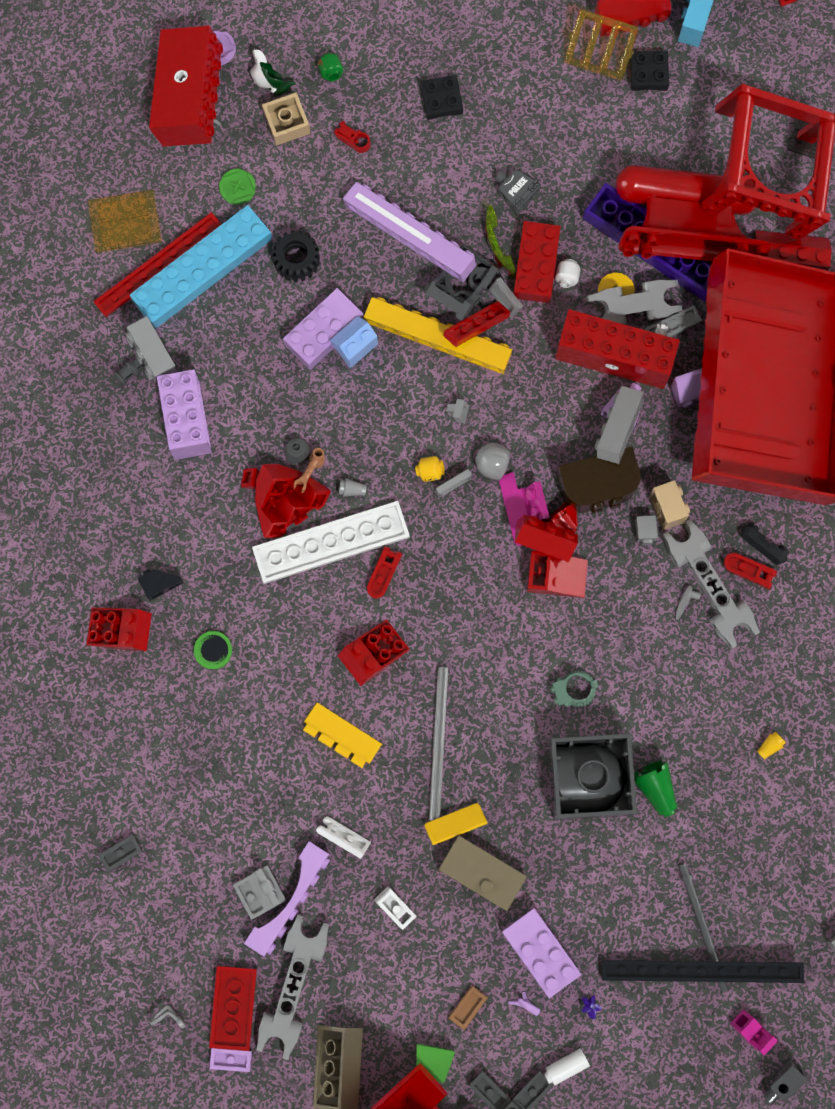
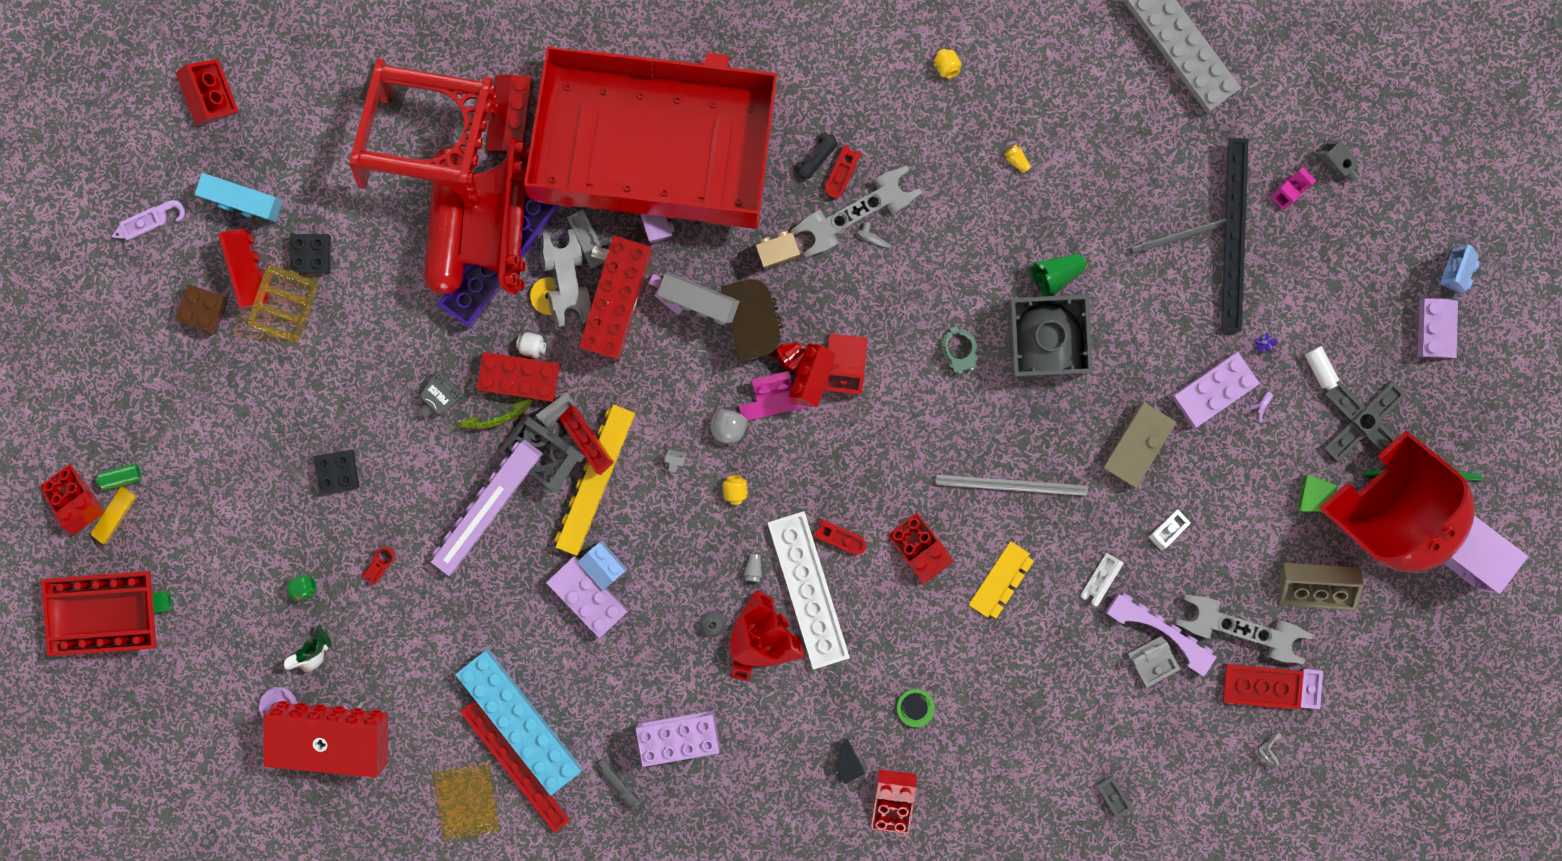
camera: 85 degrees left, 10 degrees up
light grey brick [125,316,175,384] -> none
bright green tile [219,168,256,205] -> none
tan brick [262,92,310,146] -> none
black tyre [272,230,320,282] -> none
nougat brick [293,448,325,493] -> none
yellow slope [424,803,488,845] -> none
light grey tile [436,469,472,498] -> none
medium nougat tile [448,986,488,1030] -> none
light grey brick [635,515,658,545] -> none

